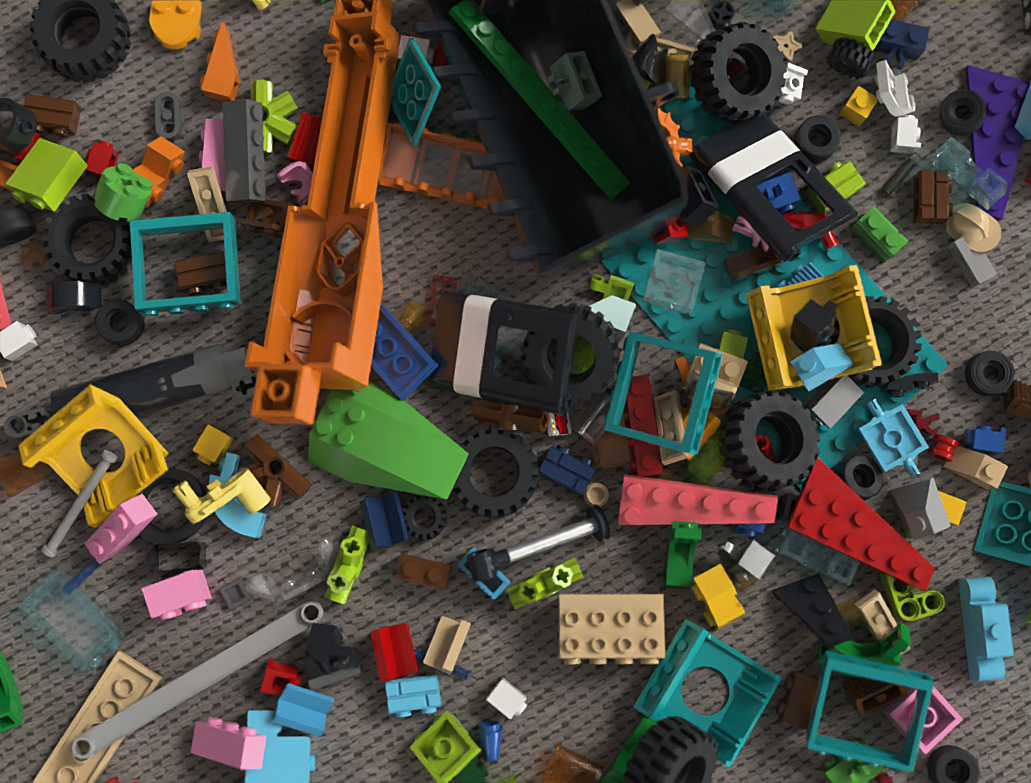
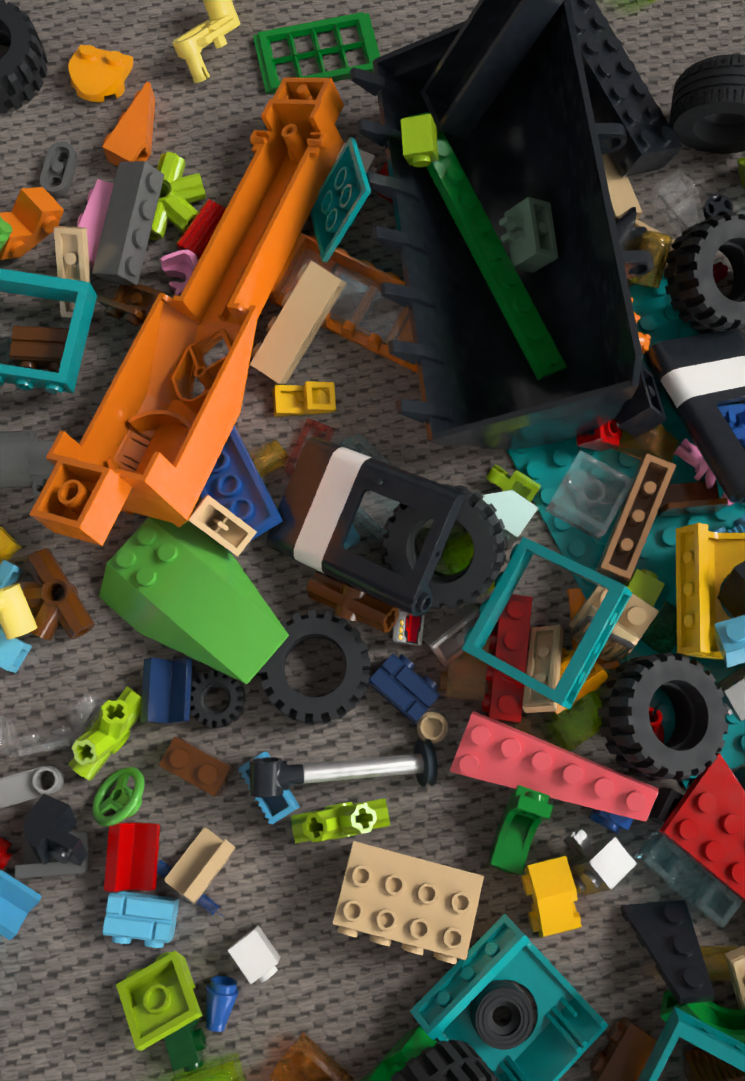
camera: 15 degrees right, 5 degrees down
none -> bright green piece [92,767,145,826]
none -> tan slope [188,494,257,557]
none -> tan brick [250,261,347,384]
none -> yellow slope [272,381,336,417]
none -> lime brick [401,114,439,167]
none -> black tyre [470,980,533,1050]
none -> medium nougat brick [596,454,676,583]

